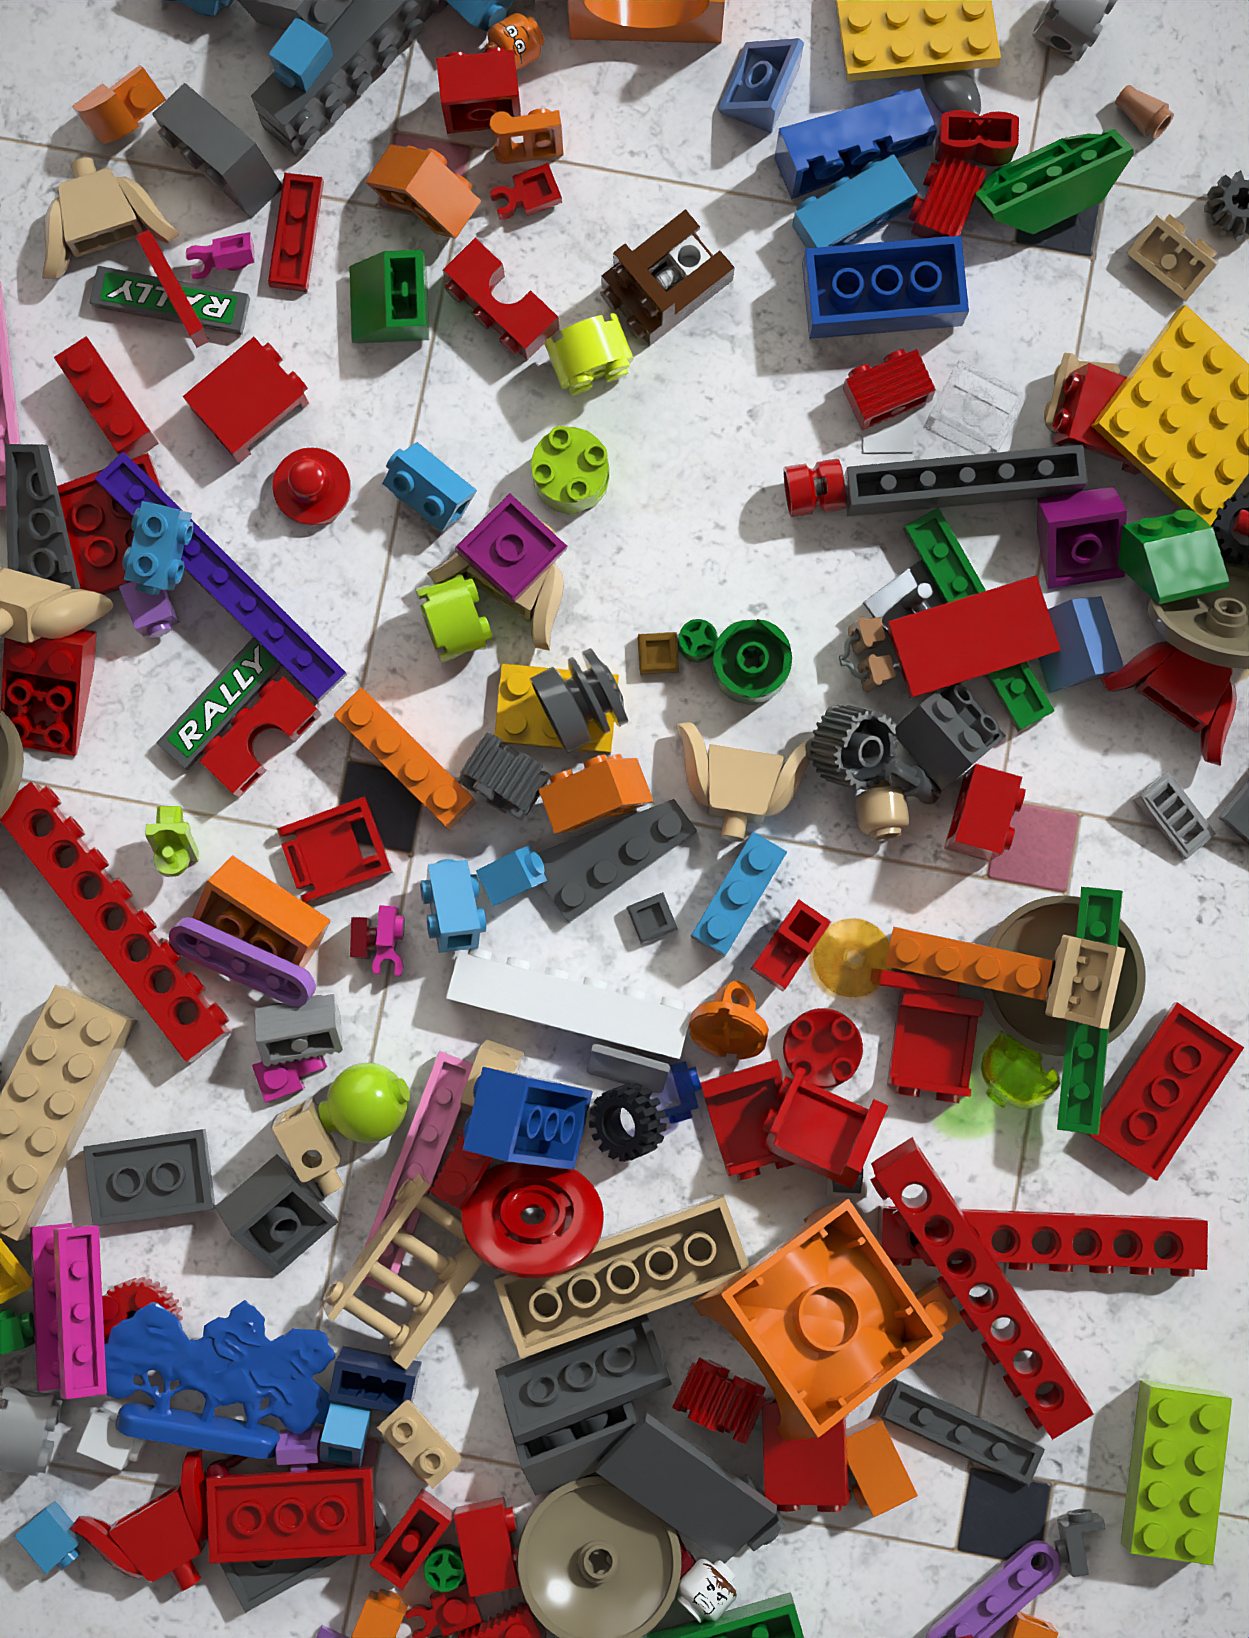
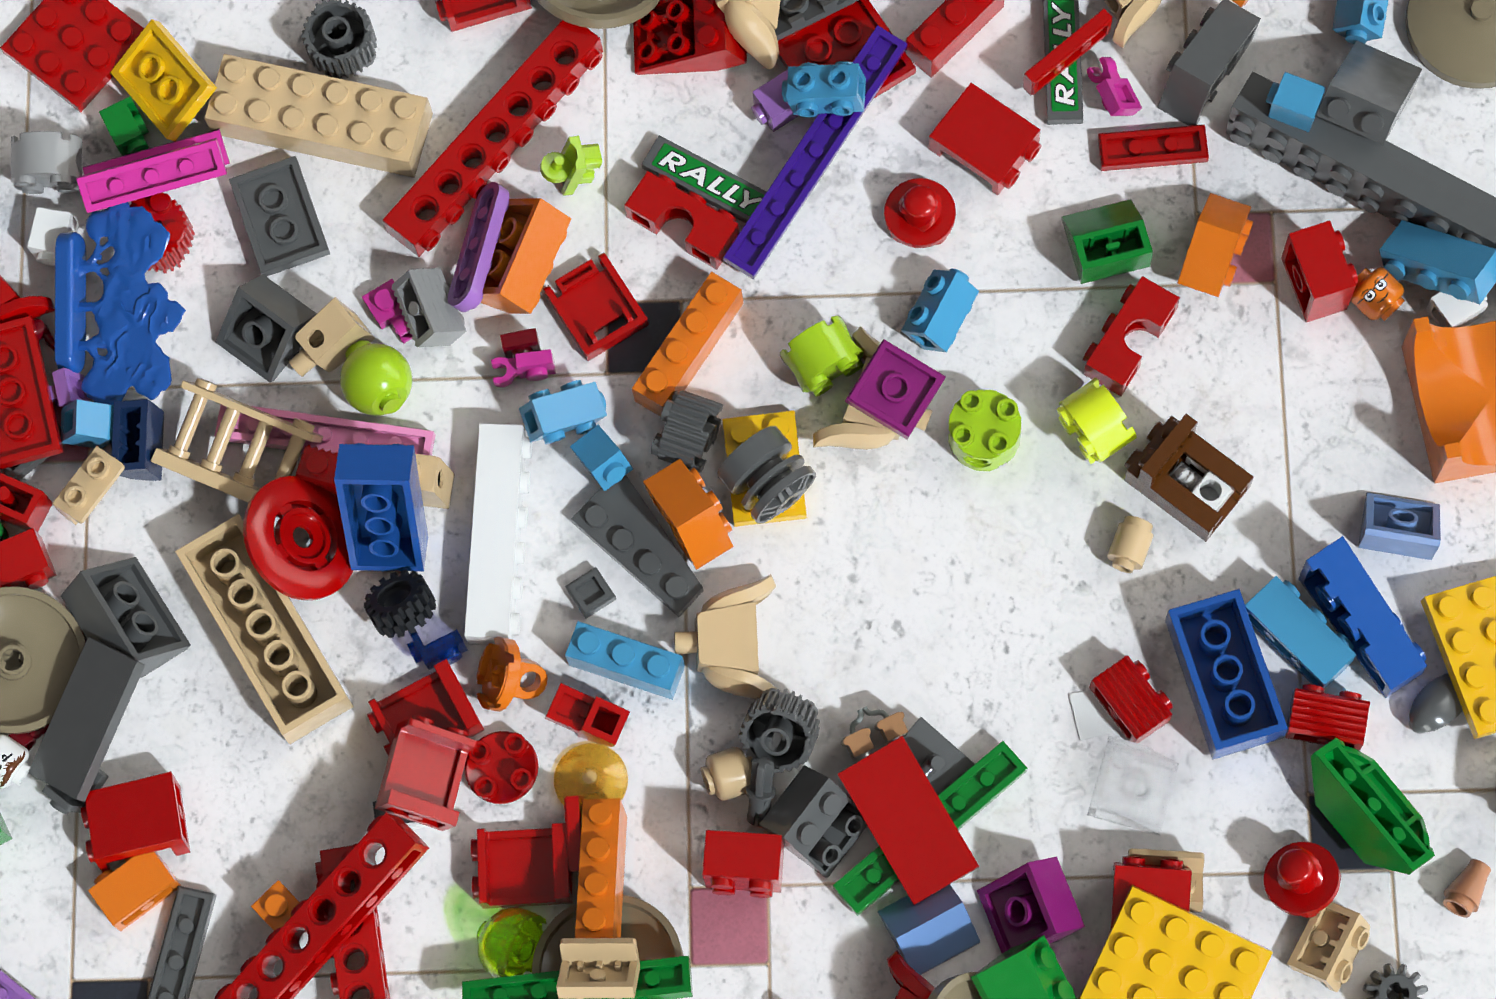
camera: 85 degrees right, 10 degrees down
red plate [489,163,562,220] -> none
orange plate [490,108,564,164] -> none
dark grey plate [495,1313,672,1445] -> none
light grey slope [586,1043,670,1093] -> none
pearl gold tile [638,632,679,675] -> none
red brick [672,1357,767,1444] -> none
green wheel [678,619,718,663] -> none
orange piece [691,1199,944,1441] -> none
green brick [711,619,792,705] -> none
red wheel [783,459,846,517] -> none
dark grey brick [844,444,1088,516] -> none
red brick [935,110,1019,166] -> none
none -> tan brick [1107,516,1154,573]
none -> red plate [1264,842,1341,918]

